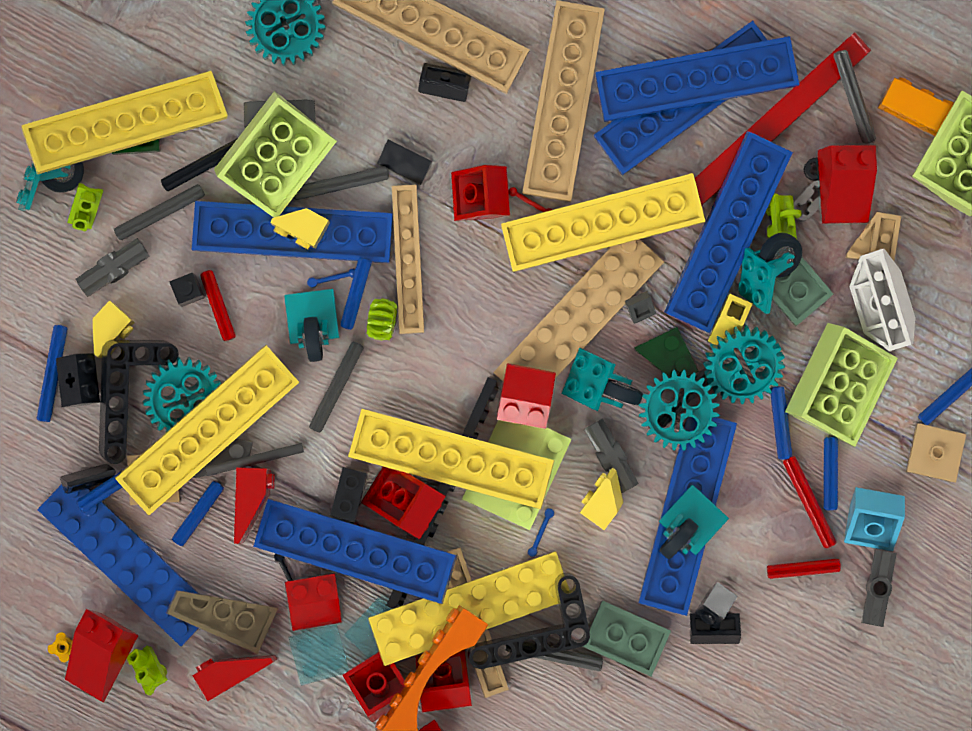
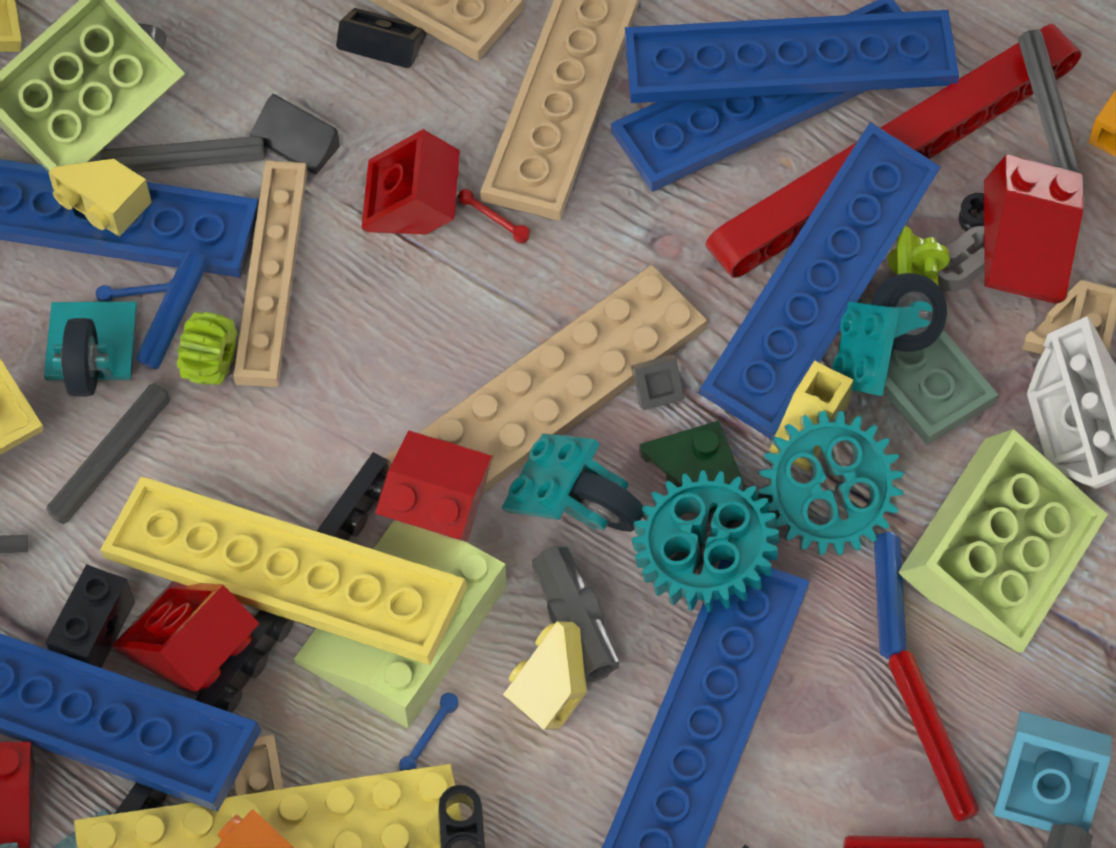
camera: 10 degrees right, 25 degrees down
light yellow plate [501,173,706,272] -> none
teal plate [658,485,729,559] -> none
blue axle [823,437,838,510] -> none

